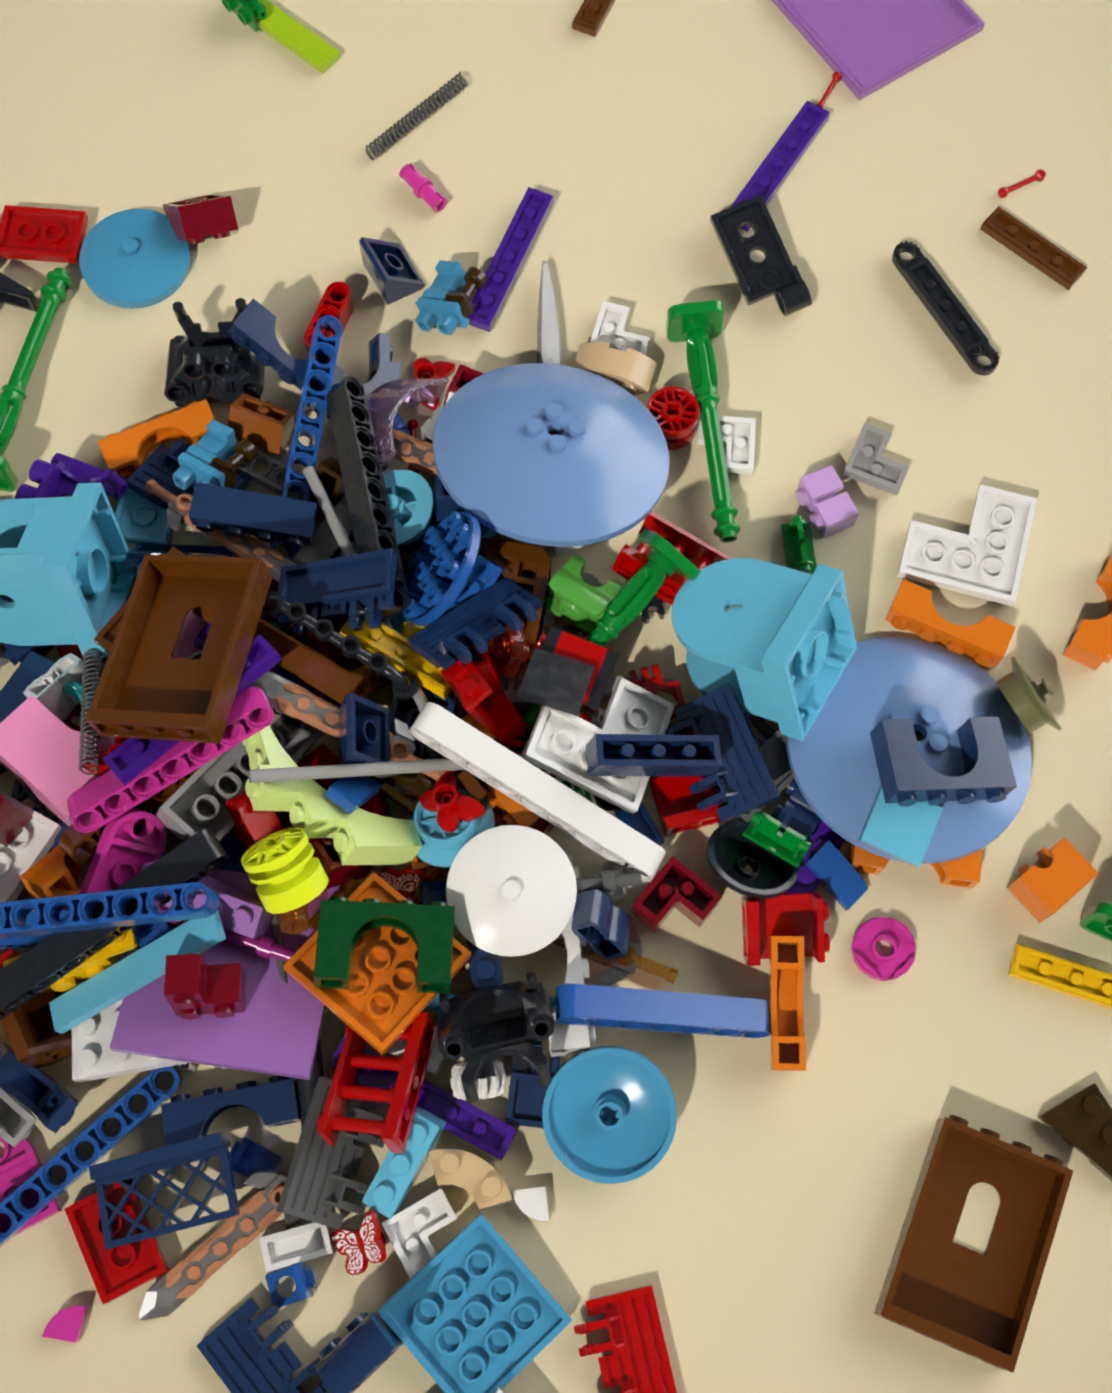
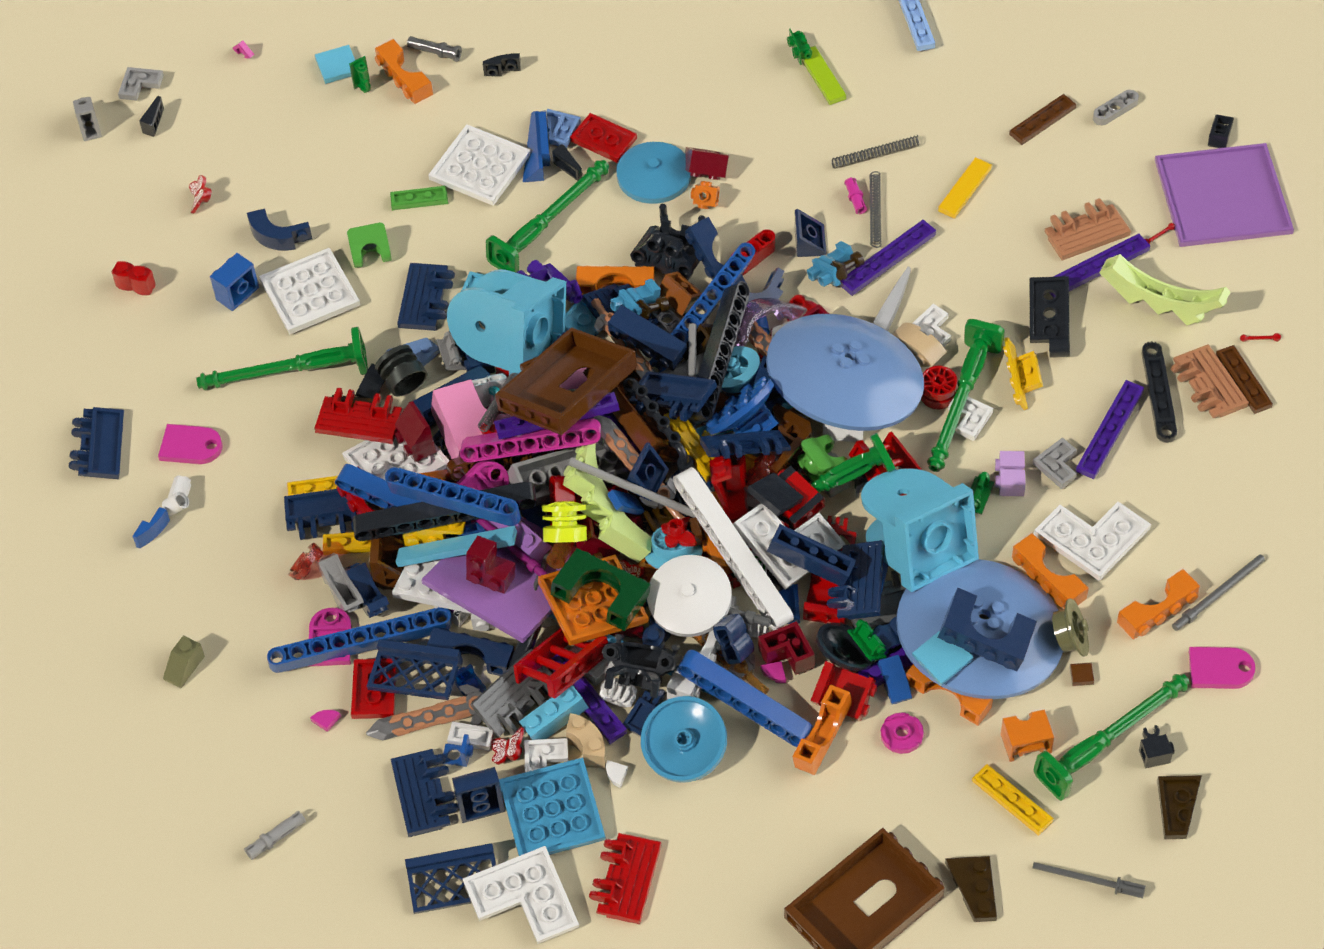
camera: 30 degrees right, 15 degrees down
none -> orange brick [691,181,720,209]
none -> dark pink tile [761,661,786,683]
none -> dark grey piece [869,171,882,248]
none -> yellow tile [938,157,992,219]
none -> yellow bracket [1003,337,1043,410]
none -> nougat hinge [1044,198,1131,261]
none -> reddish brown tile [1070,663,1094,686]
none -> dark purple plate [1076,380,1144,479]
none -> yellowish green arch [1099,254,1230,325]
none -> nougat hinge [1171,344,1249,418]

